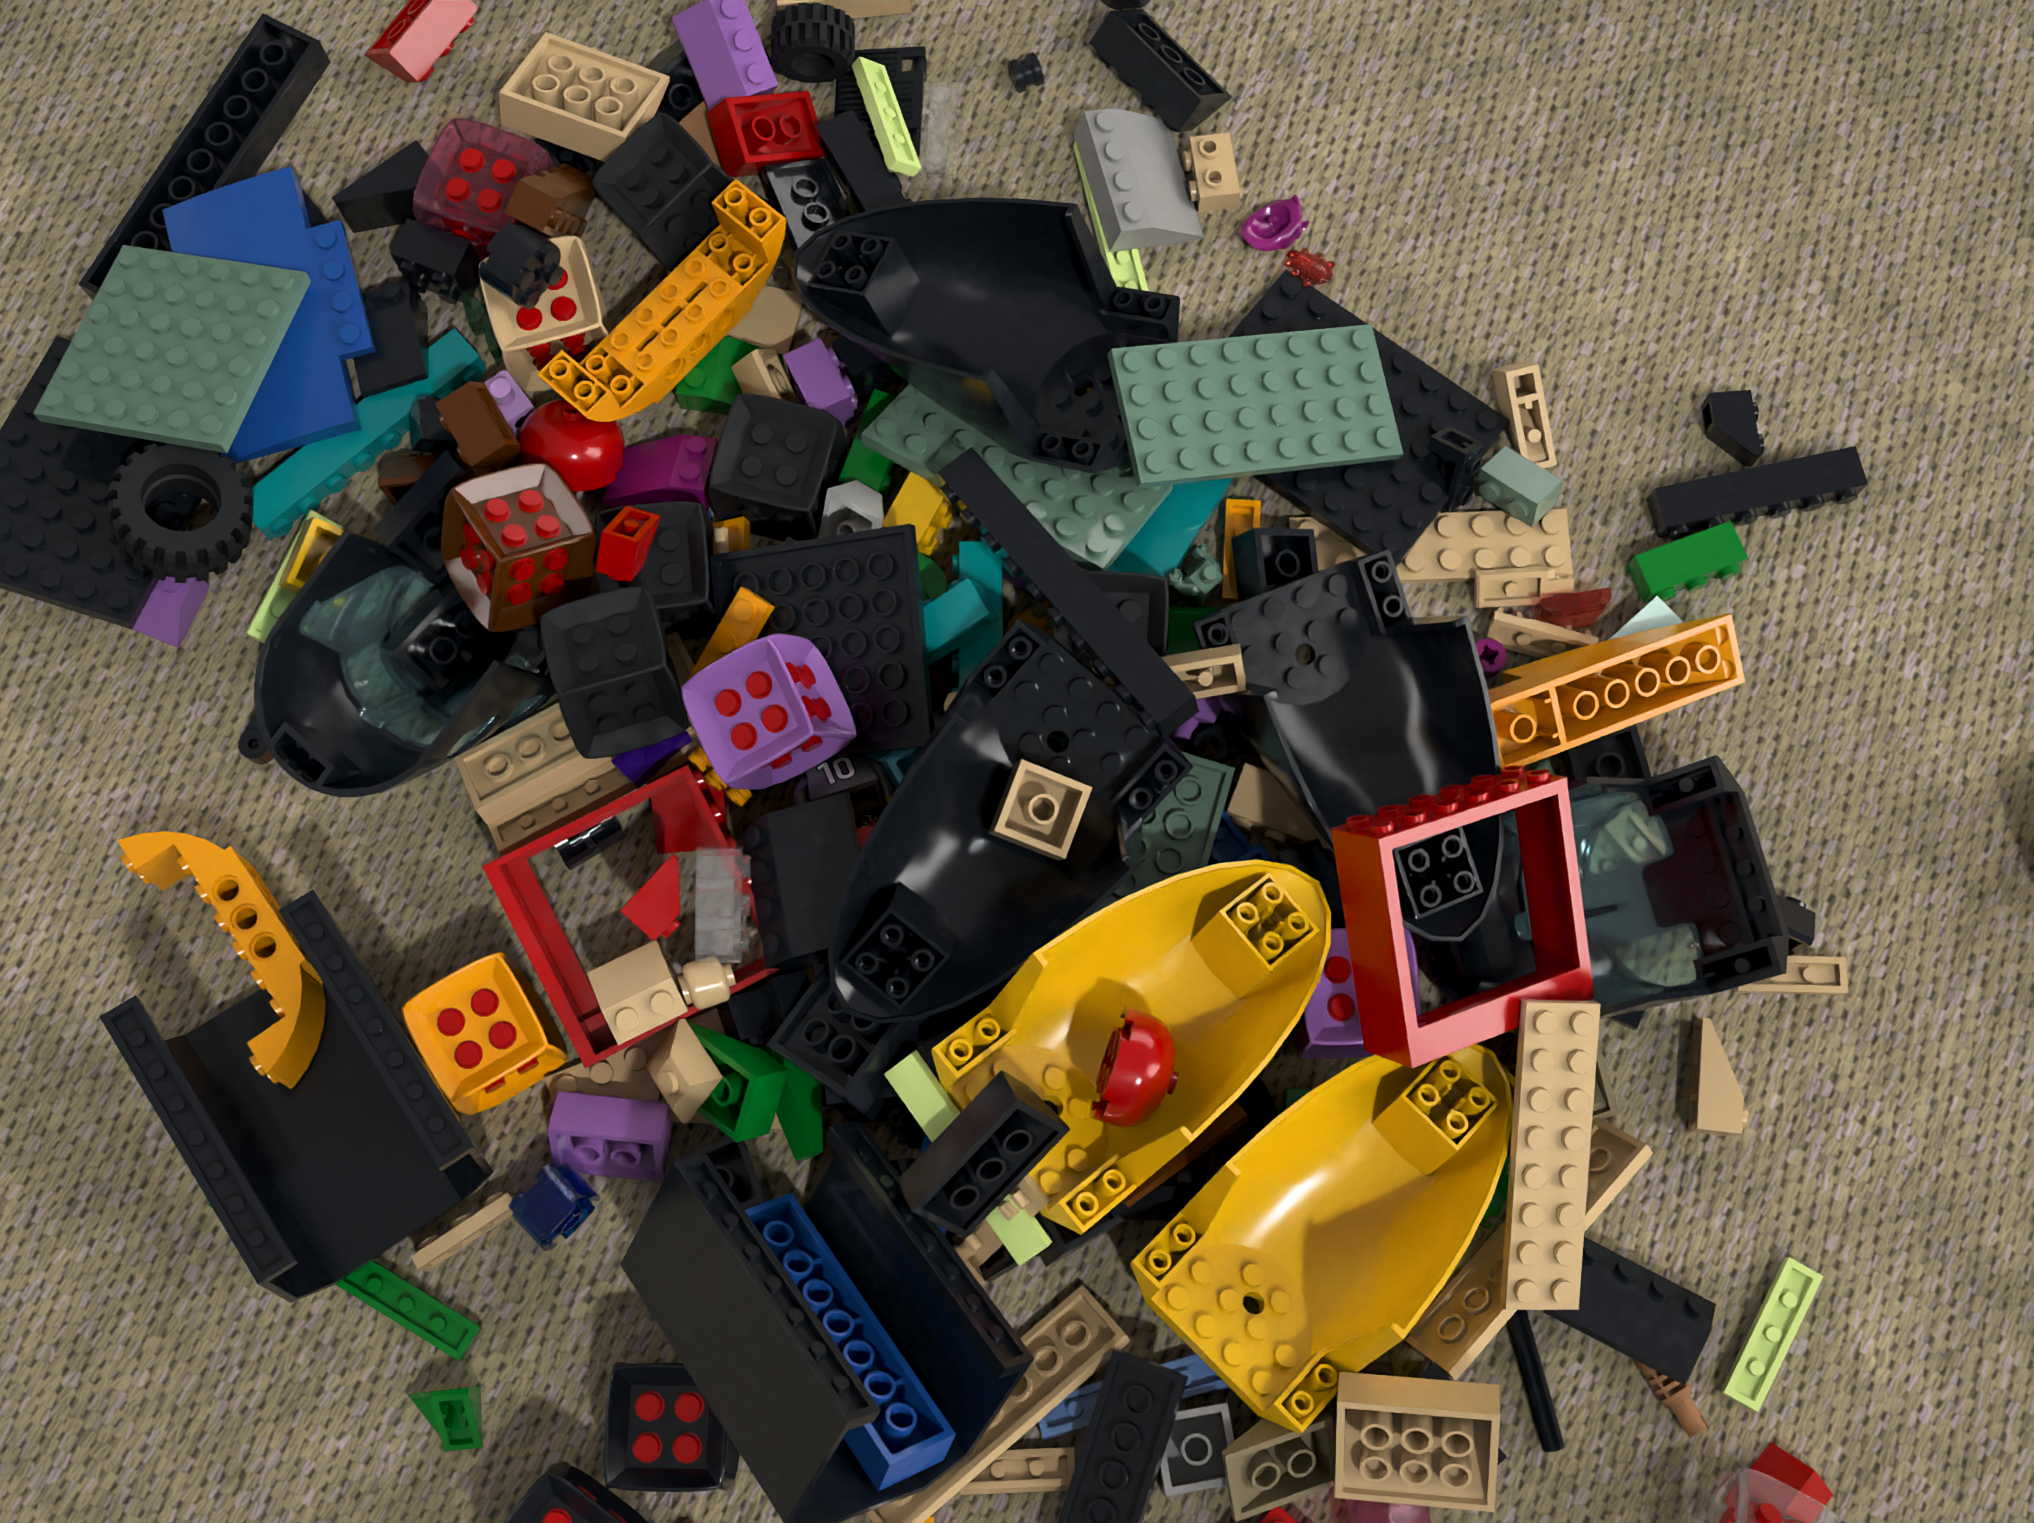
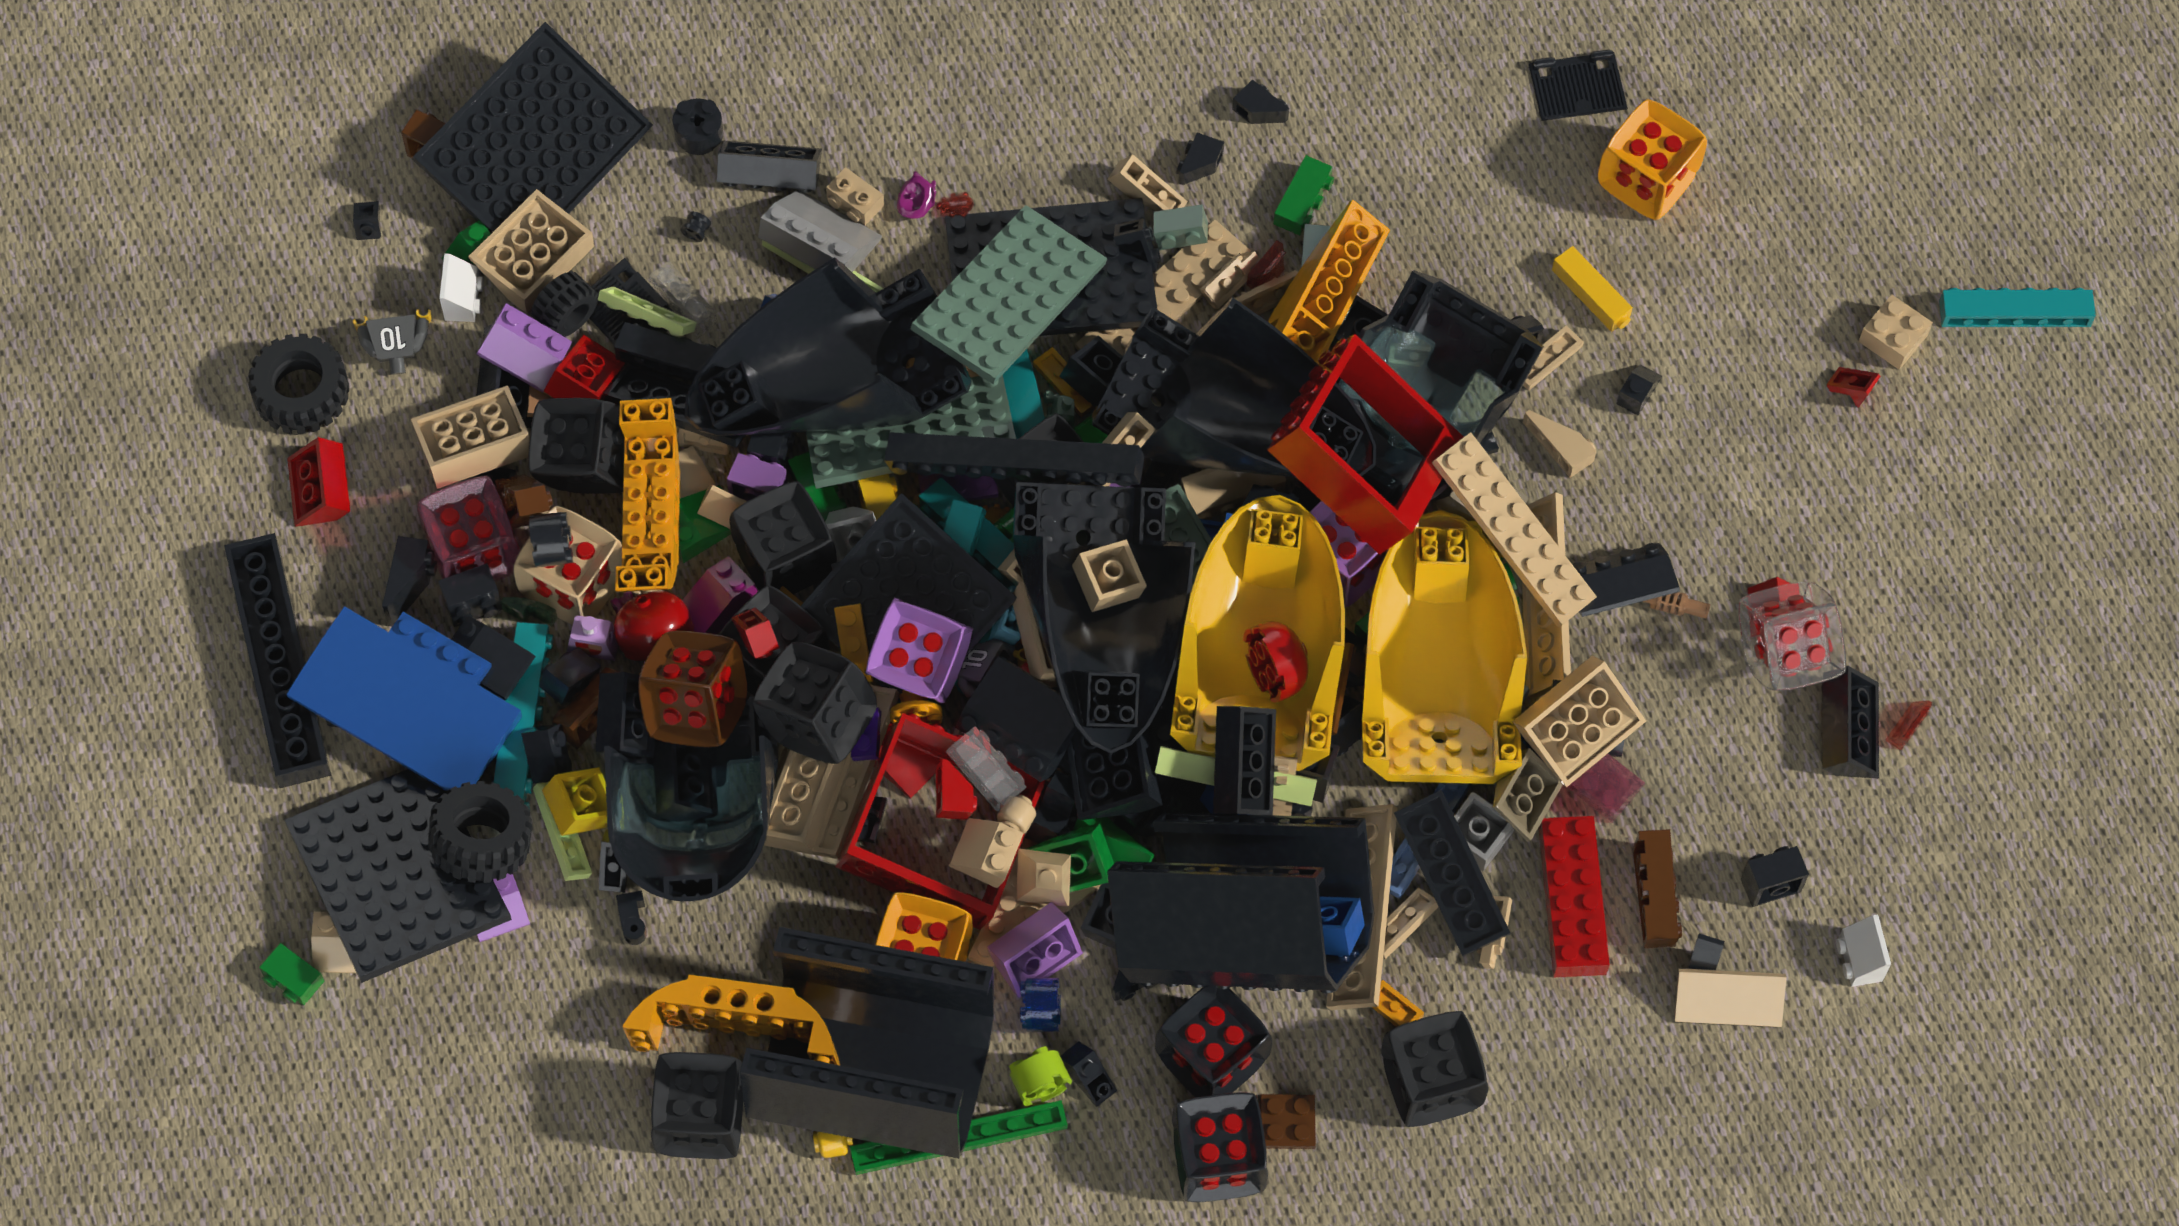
camera: 45 degrees left, 10 degrees down
sand green plate [33,245,311,453] -> none
green slope [407,1387,483,1452] -> none
tan plate [410,1192,523,1272] -> none
reddish brown slope [435,381,520,468] -> none
black axle [1507,1310,1565,1453] -> none
black brick [1646,446,1868,540] -> none
yellowish green plate [1720,1257,1823,1412] -> none
none -> black brick [521,723,572,784]
none -> black piece [651,1052,744,1159]
none -> lime brick [1009,1046,1072,1106]
none -> black slope [1060,1041,1117,1107]
none -> black slope [1176,132,1225,185]
none -> yellow brick [1552,246,1633,332]
none -> black slope [1616,364,1662,416]

